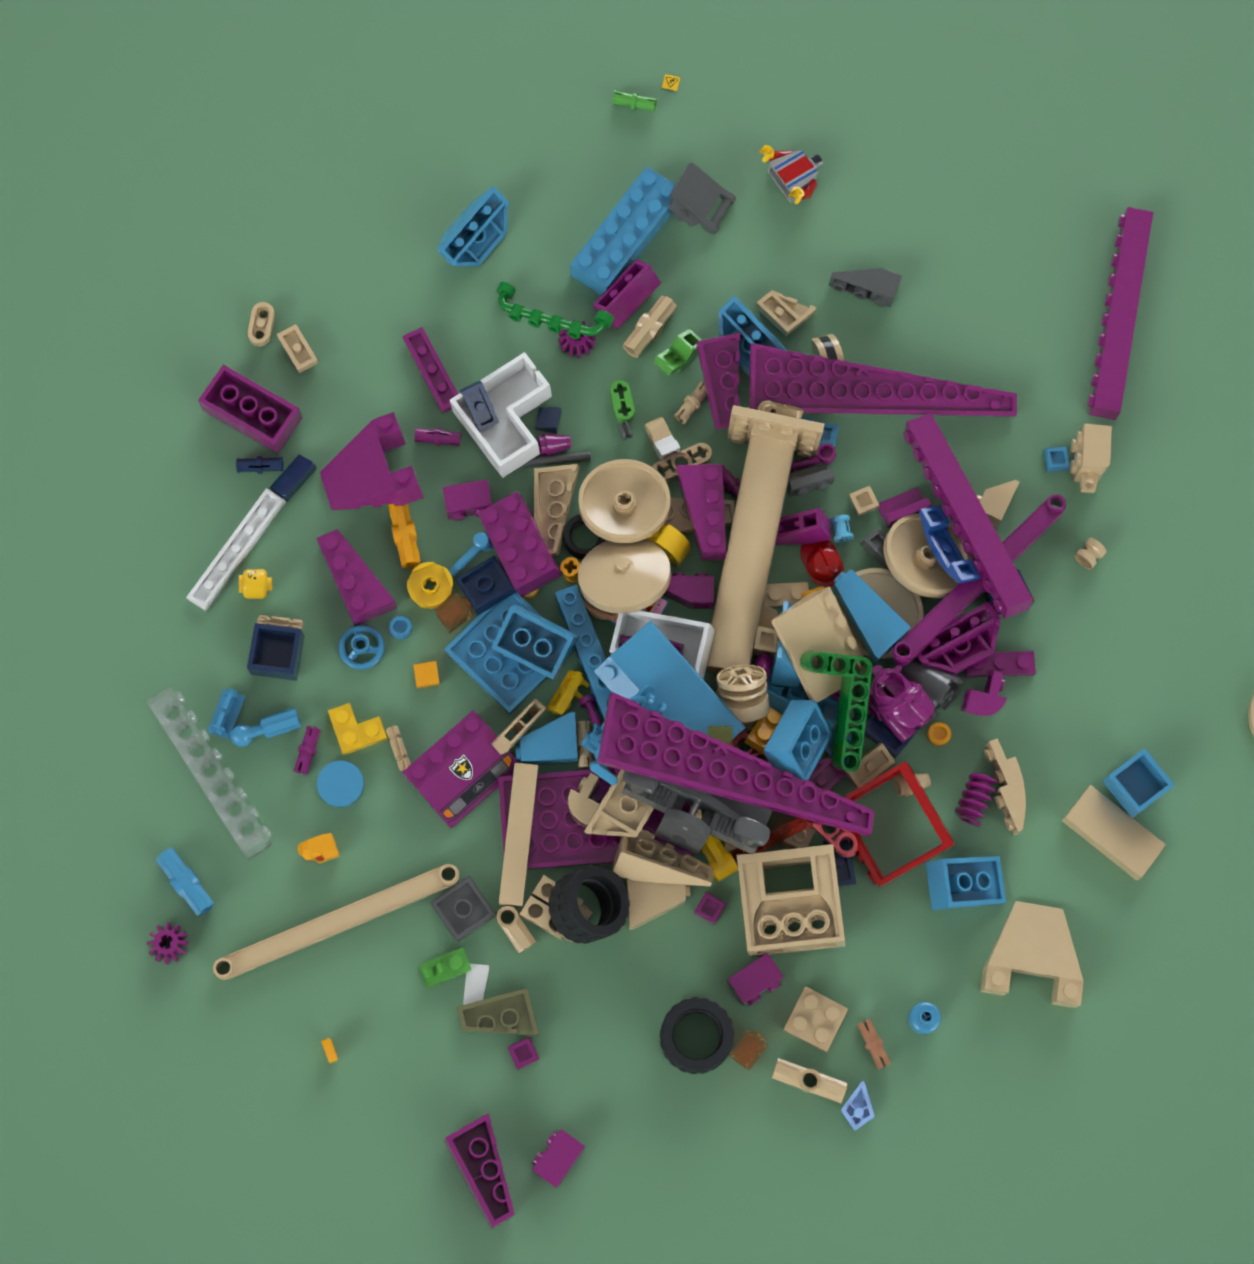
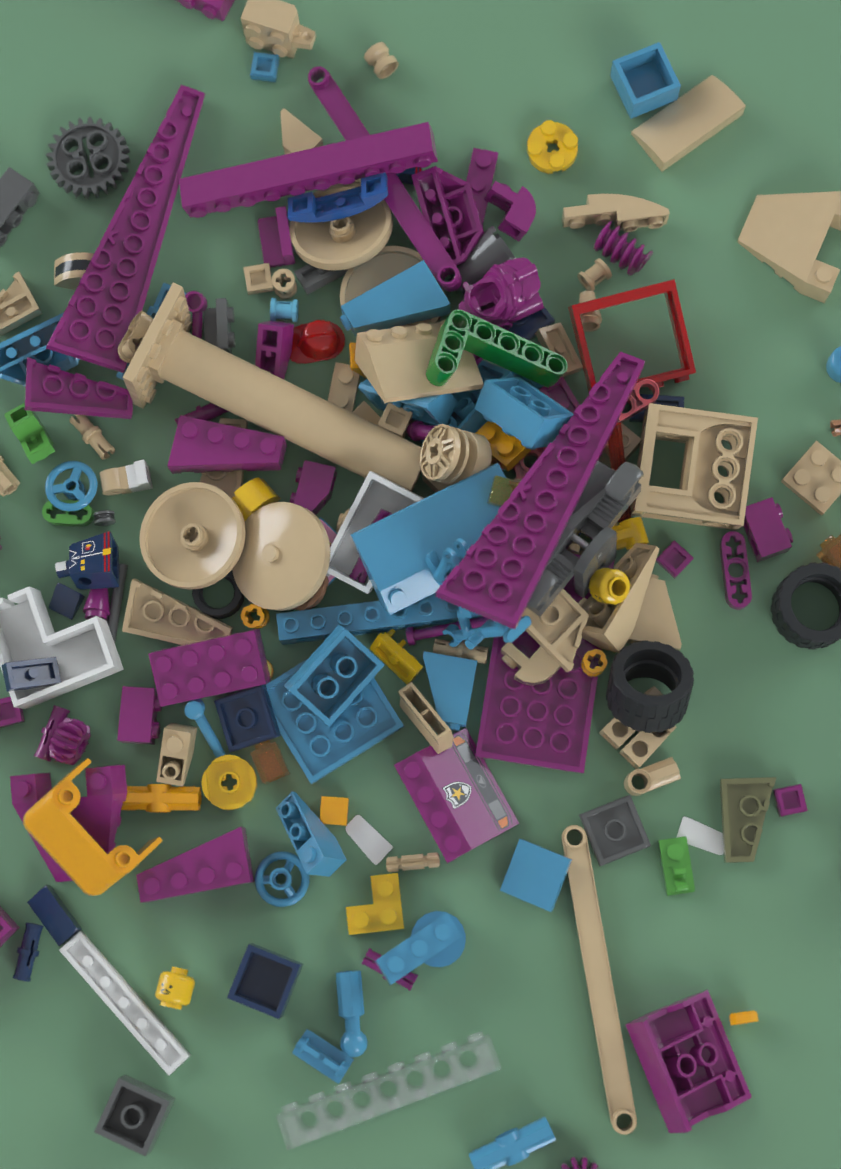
camera: 65 degrees left, 5 degrees up
tan axle [257,615,303,630] -> none
light orange rock [297,833,340,864] -> none
dark azure tile [389,616,413,640] -> none
tan tile [499,763,538,907] -> none
tan beam [652,443,712,483] -> none
dark azure slope [926,856,1006,910] -> none
light orange tile [927,722,951,746] -> none
none -> light orange windscreen [23,758,163,896]
none -> dark azure piece [45,461,98,511]
none -> dark grey gear [46,117,131,199]
none -> magenta gear [49,717,91,765]
none -> dark blue torso [55,531,119,590]
none -> dark grey brick [94,1074,175,1157]
none -> tan slope [156,723,197,786]
none -> tan bush [272,269,297,300]
none -> dark azure slope [276,791,347,877]
none -> white sticker [346,815,393,865]
none -> dark azure brick [375,912,462,985]
none -> dark azure tile [500,839,572,912]
none -> yellow plate [527,120,578,174]
none -> tan bush [577,258,612,291]
none -> light orange bush [581,649,608,677]
none -> yellow head [589,568,630,605]
none -> magenta piece [625,990,752,1133]
none -> magenta beam [719,531,752,610]

